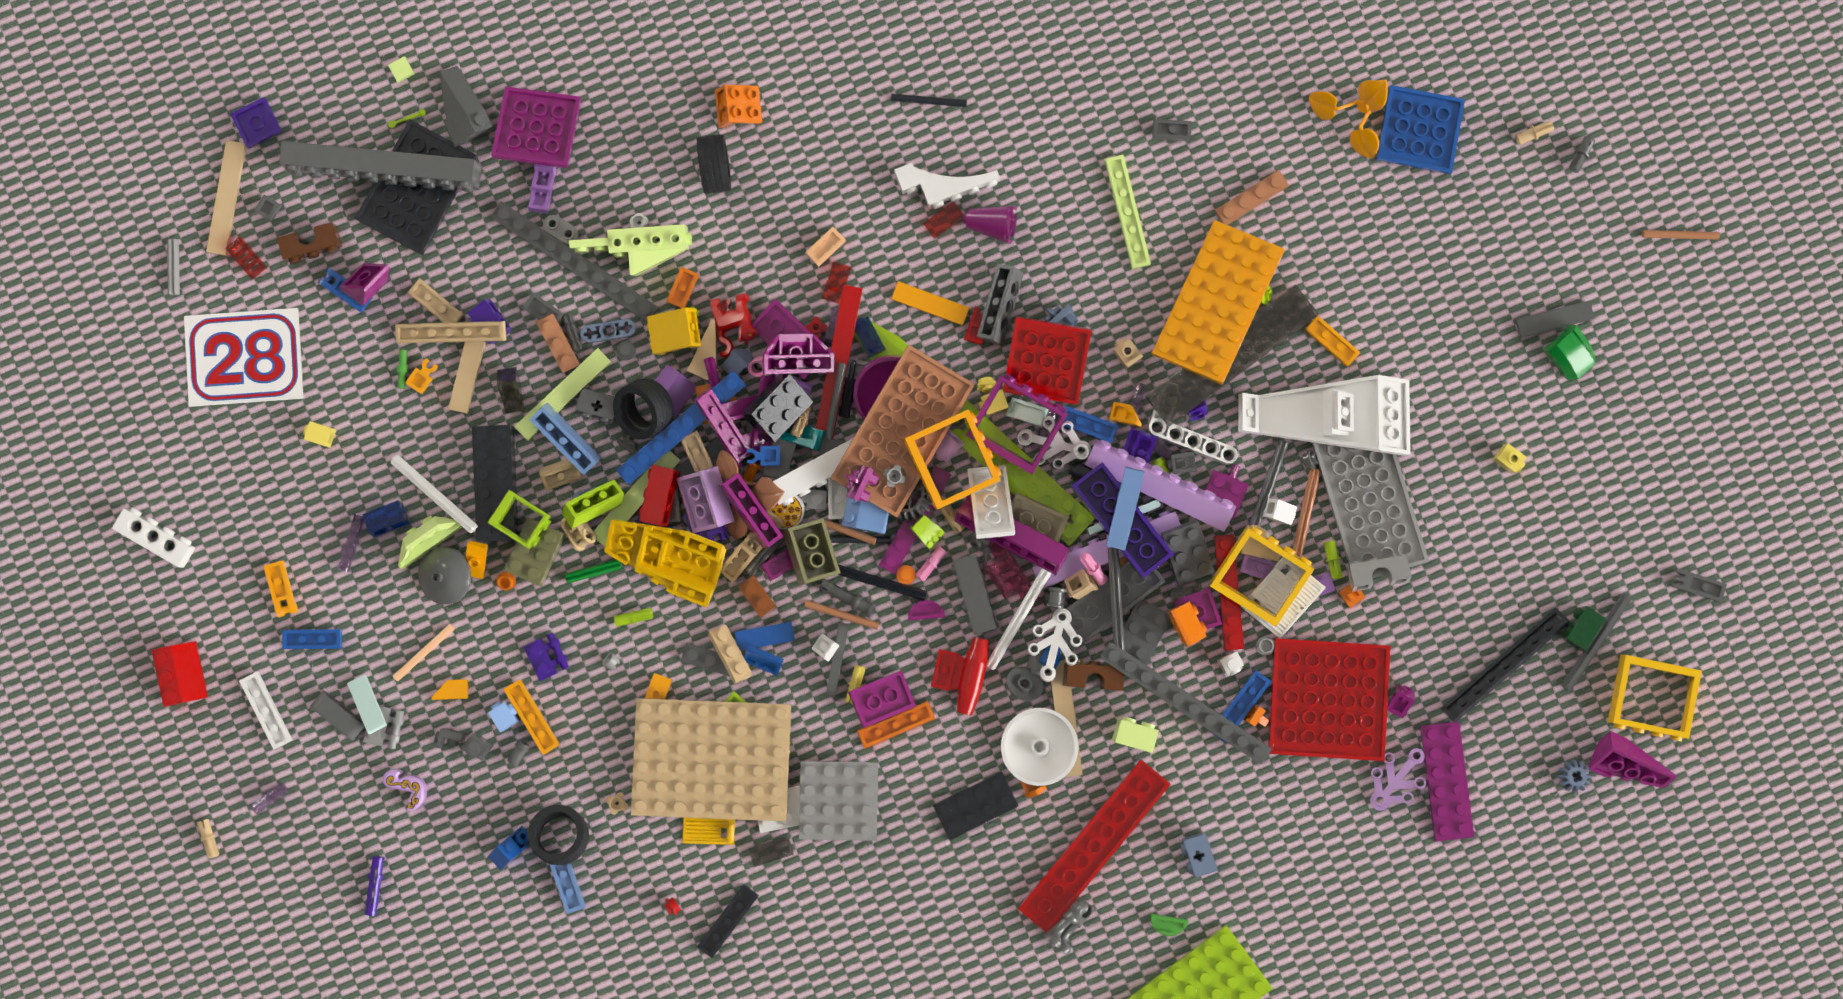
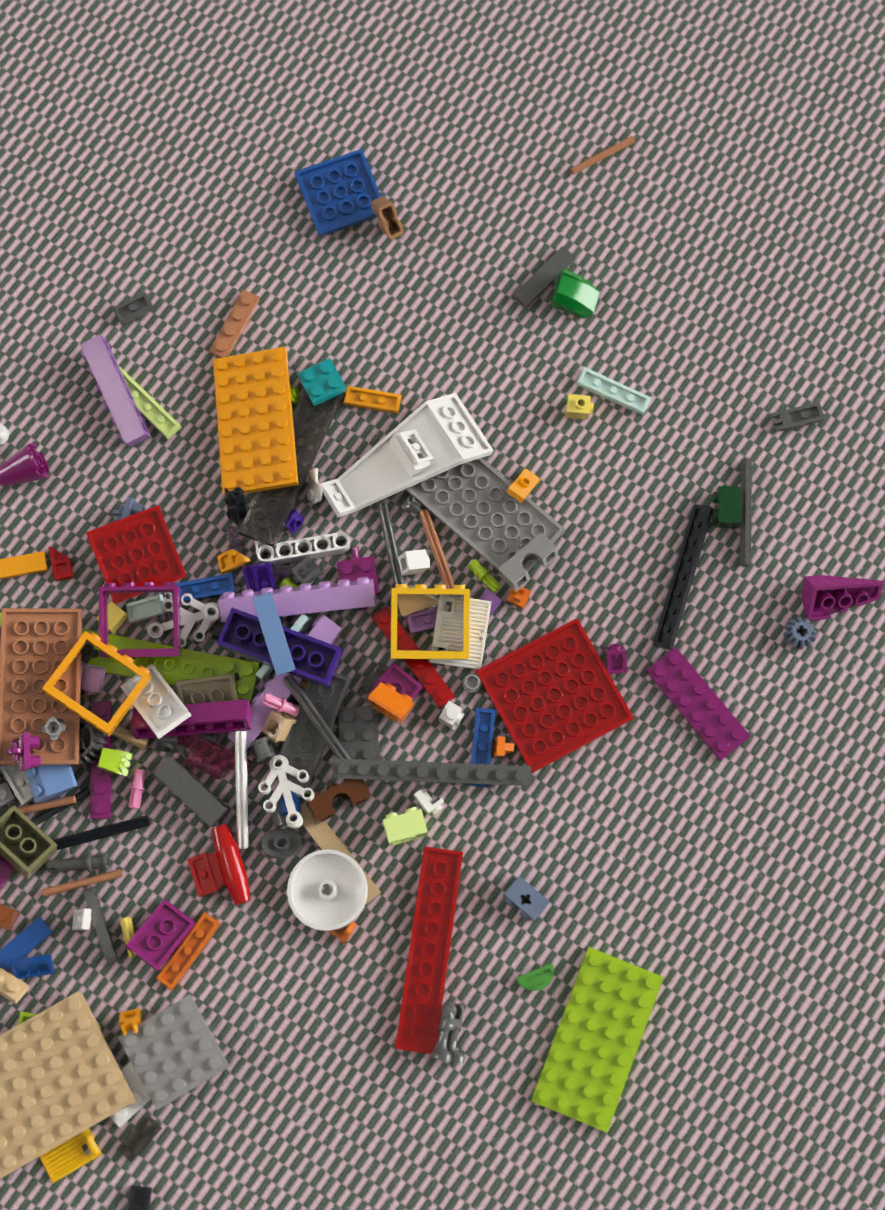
camera: 30 degrees left, 10 degrees down
orange plate [897,565,916,585] -> none
magenta plate [907,600,946,621] -> none
black plate [933,771,1019,840] -> none
dark grey brick [977,264,1024,346] -> none
light yellow plate [977,377,996,393] -> none
tan brick [1113,338,1143,369] -> none
dark grey plate [1161,519,1215,586] -> none
light orange plant [1309,80,1388,158] -> none
lavender plant [1370,748,1426,811] -> none
tan axle [1515,121,1554,145] -> none
dark grey axle [1569,136,1596,173] -> none
yellow window [1608,655,1702,742] -> none
none -> medium lavender brick [80,334,151,447]
none -> light orange plate [119,1008,142,1036]
none -> black hinge [224,487,247,527]
none -> teal plate [297,358,347,406]
none -> white plate [307,468,323,504]
none -> medium nougat brick [371,196,403,240]
none -> white bracket [414,790,444,815]
none -> light orange plate [507,468,540,503]
none -> light aqua tile [576,367,651,415]

